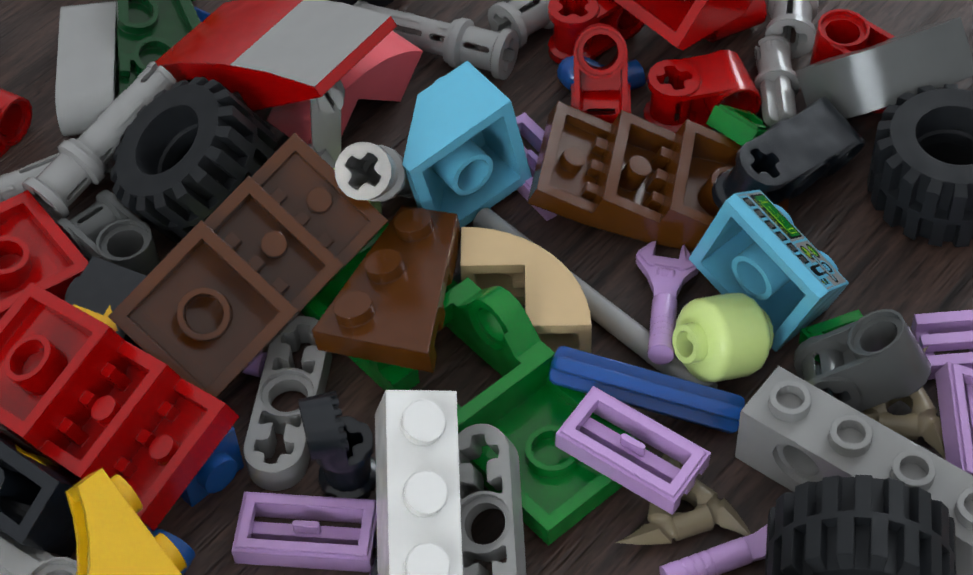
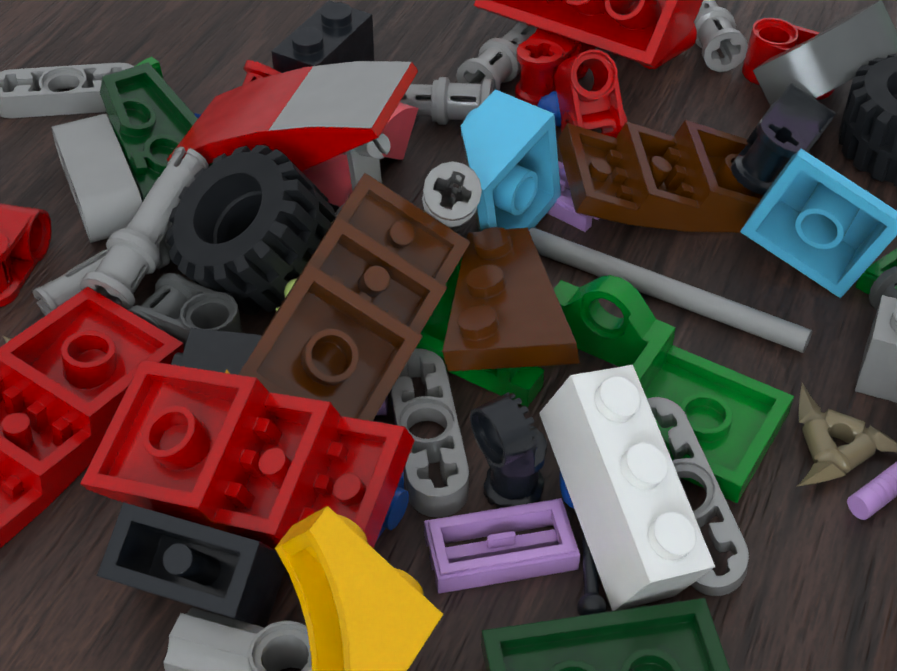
camera: 20 degrees left, 5 degrees down
tan brick [460,227,592,353] -> none
blue axle [549,346,745,434] -> none
lavender tile [555,386,711,515] -> none
lavender piece [636,241,699,365] -> none
red piece [643,50,762,133] -> none
yellowish green head [672,293,774,382] -> none
green tile [706,104,767,146] -> none
light grey axle [753,35,800,130] -> none

